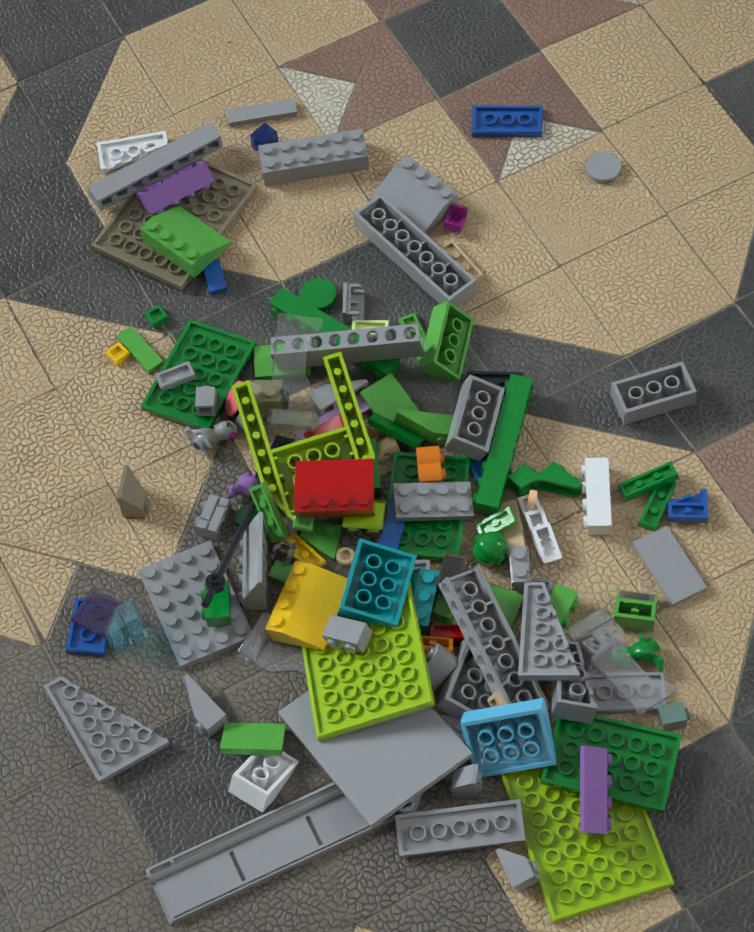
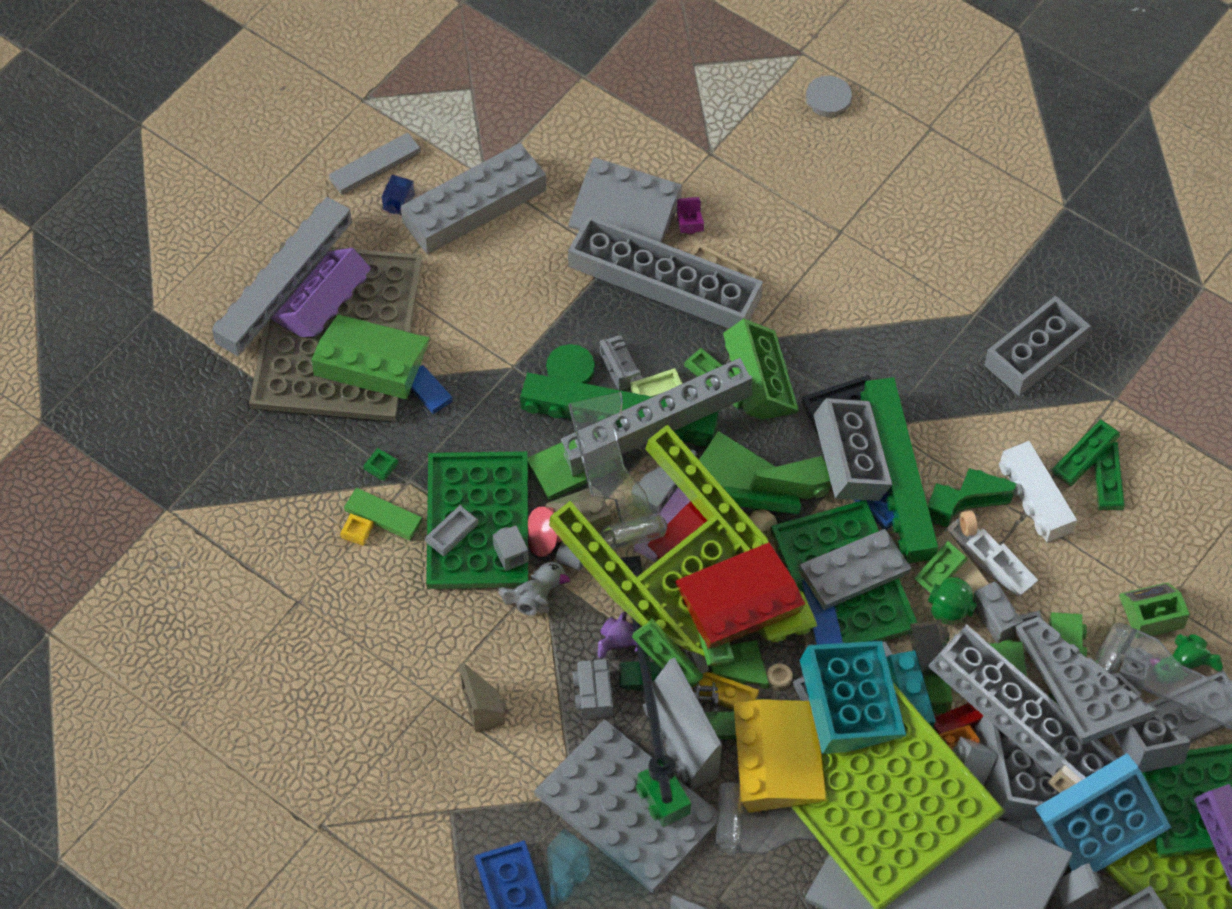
camera: 30 degrees left, 0 degrees up
clear purple tile [71,588,126,639] -> none
white wing [97,131,168,174] -> none
light grey brick [322,615,372,654] -> none
orange brick [416,446,446,483] -> none
blue tile [472,105,543,137] -> none
light grey tile [632,526,707,607] -> none
blue wing [668,489,708,523] -> none

